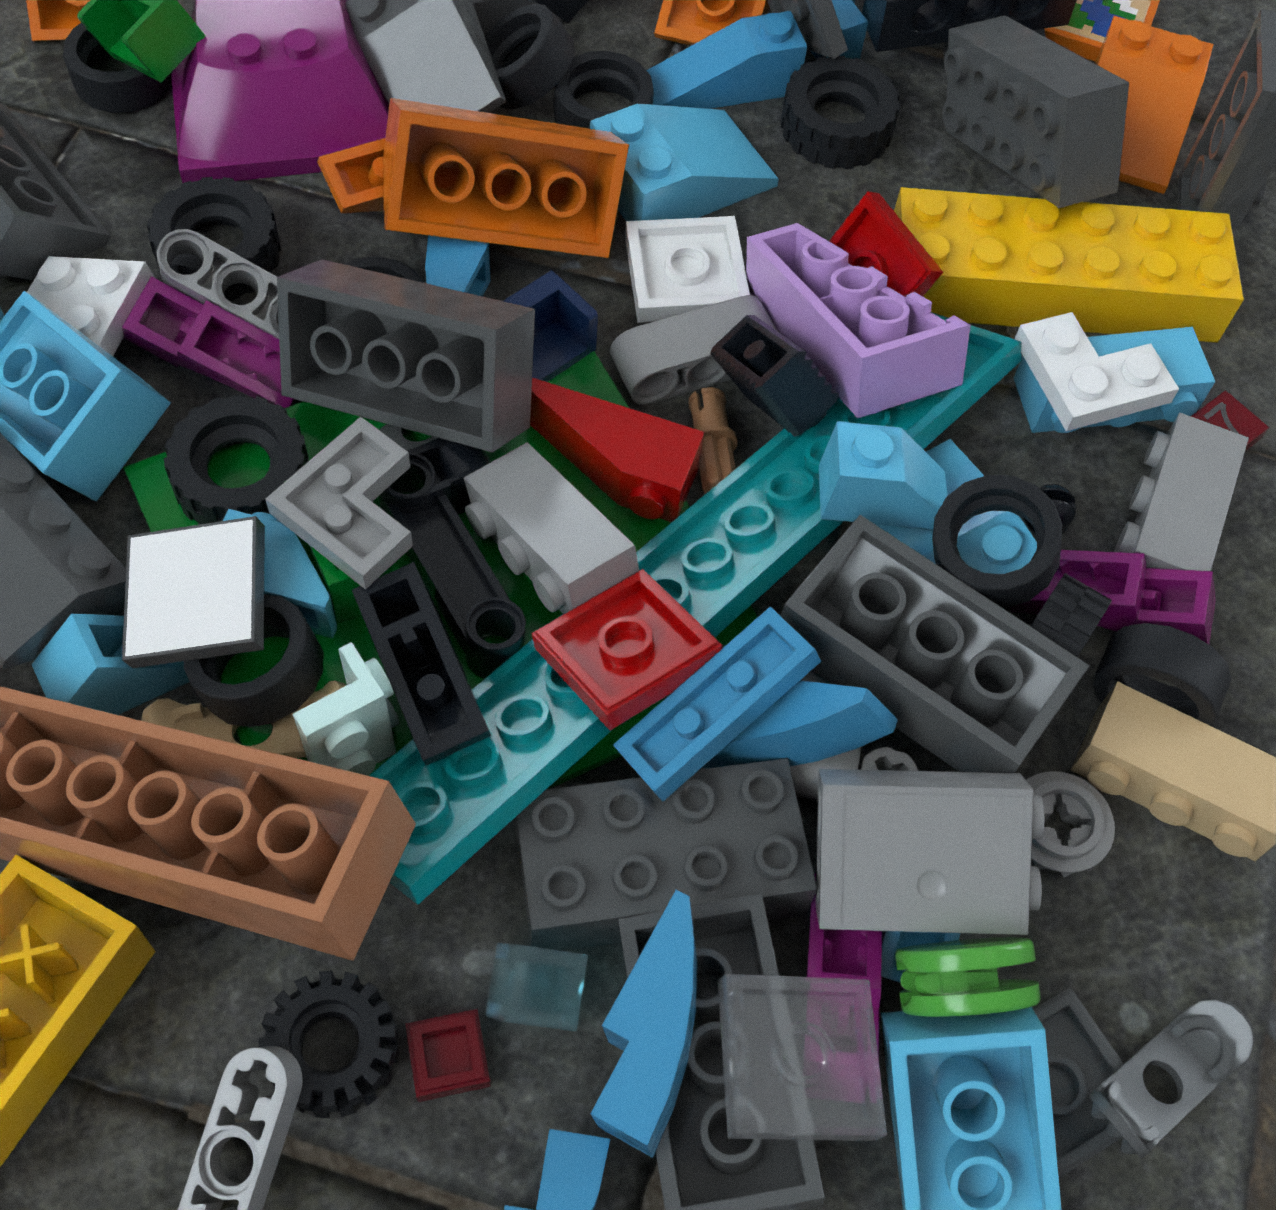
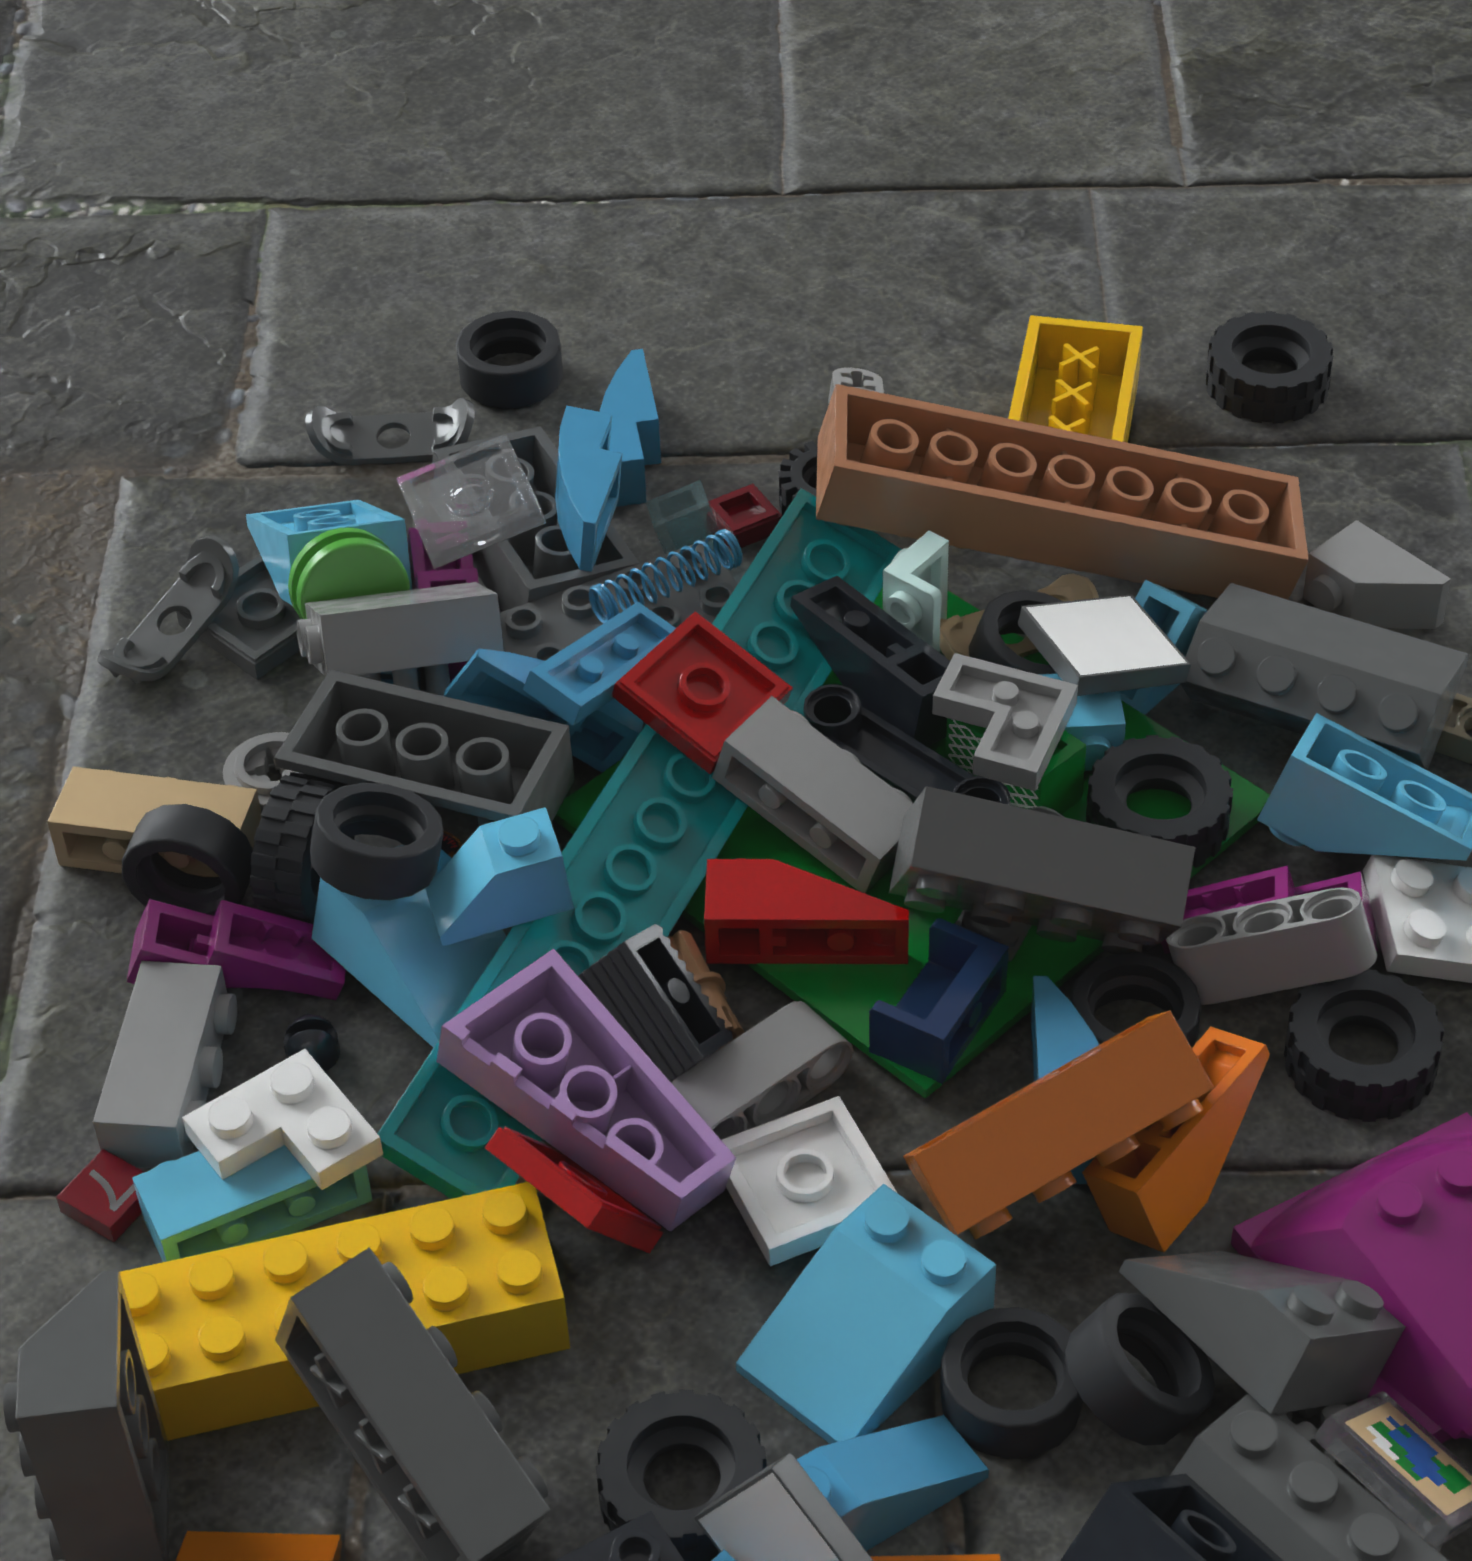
camera: 170 degrees right, 15 degrees down
none -> dark azure piece [589,529,743,623]

